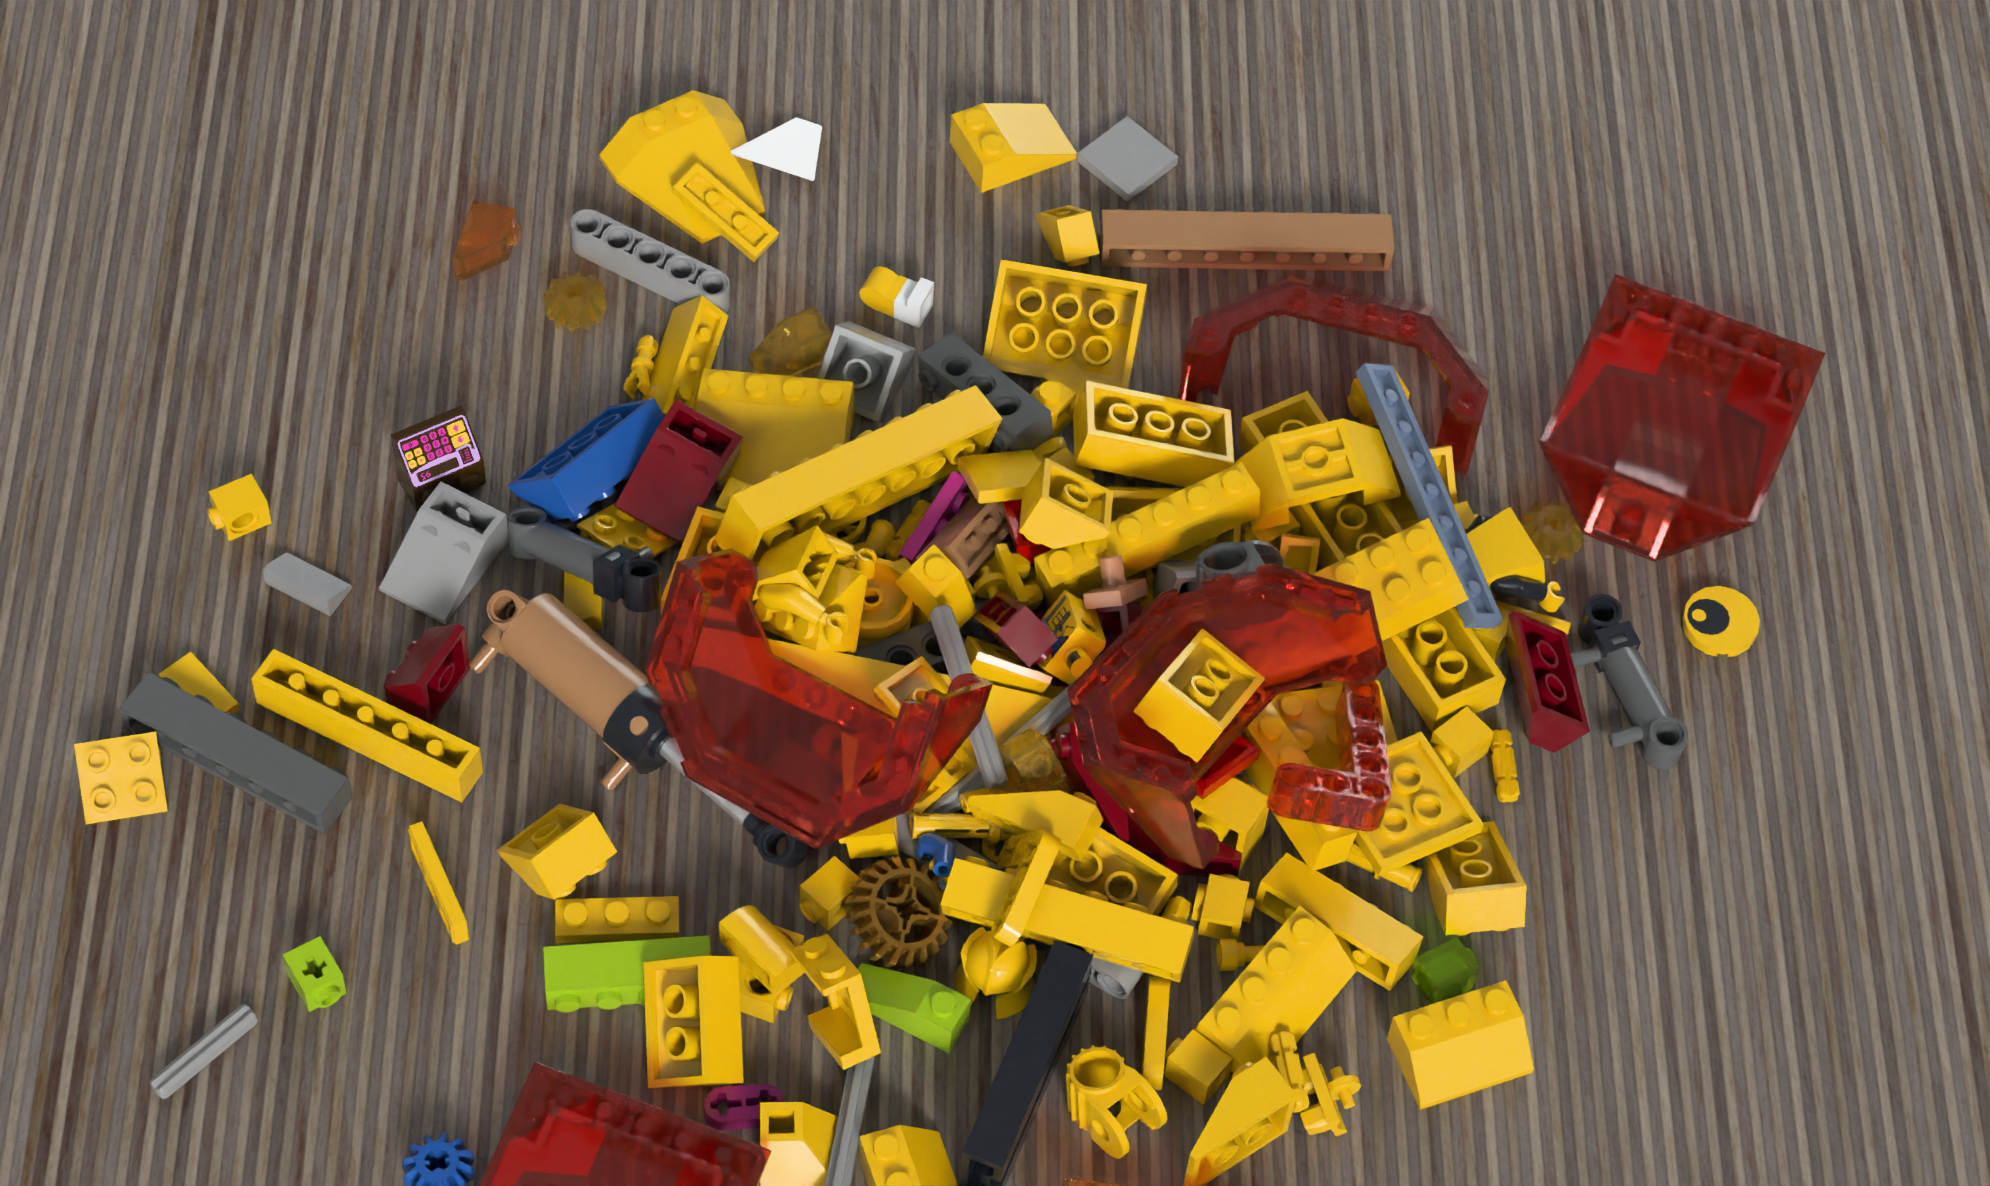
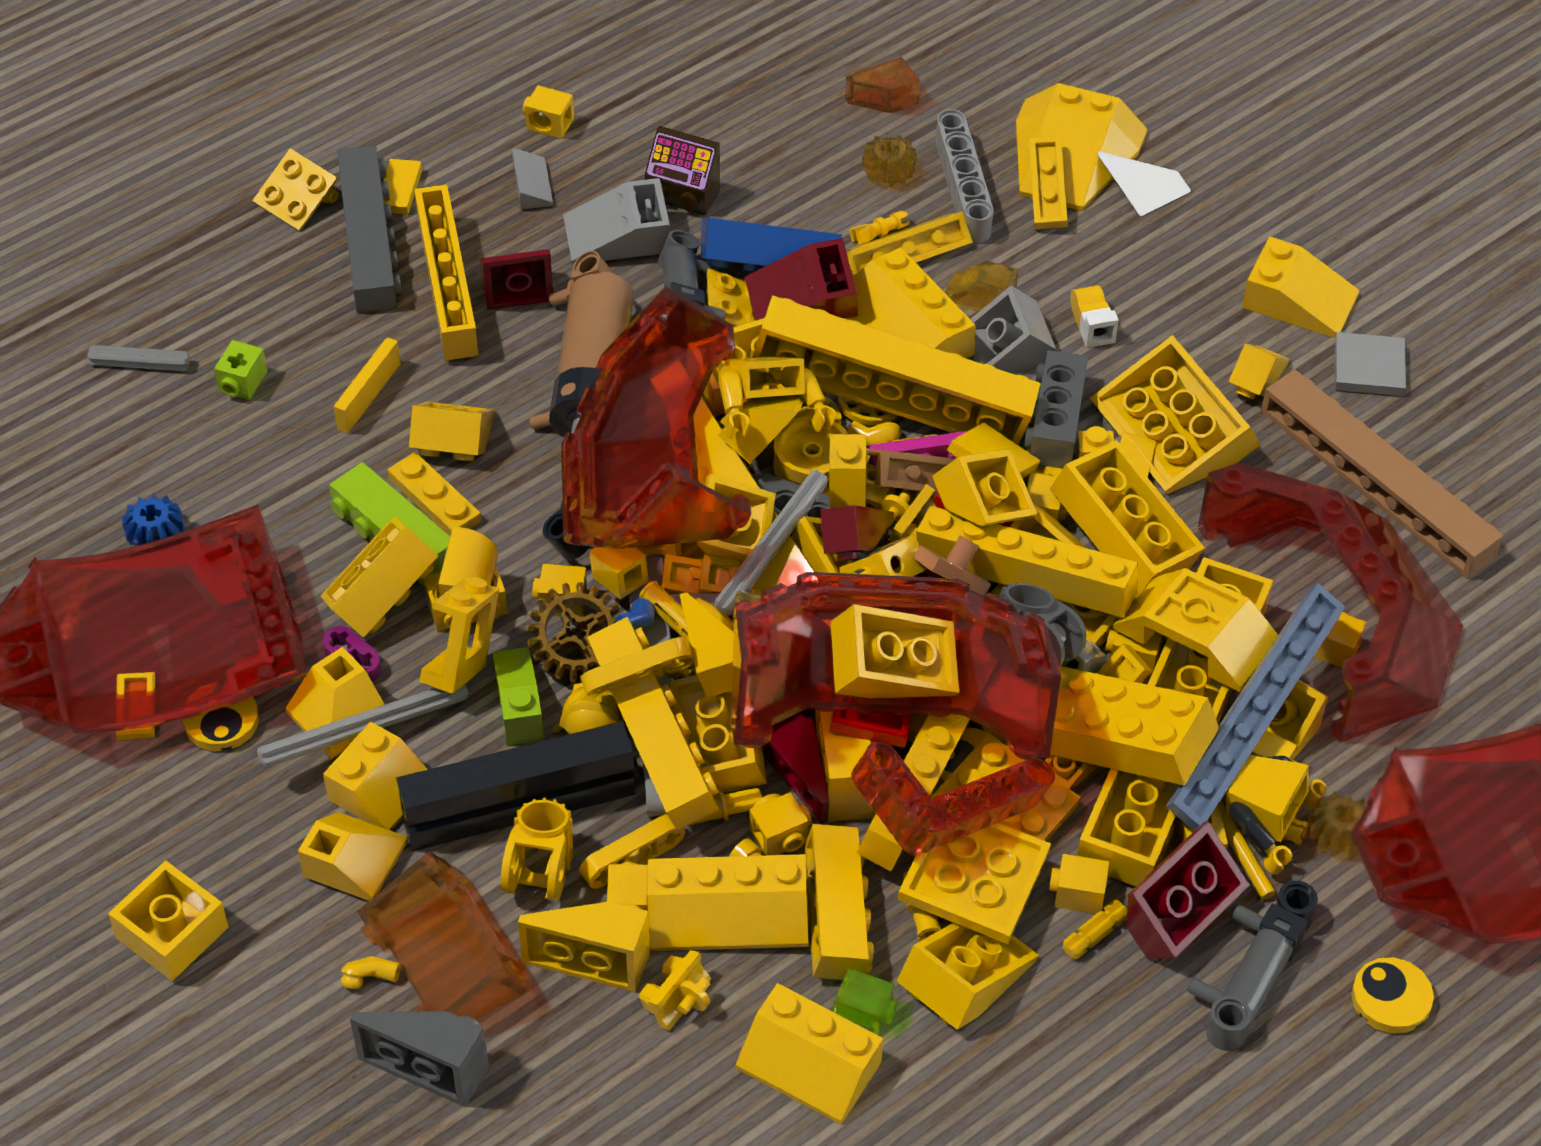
camera: 55 degrees right, 5 degrees down
yellow axle [1270,1031,1310,1113] -> none

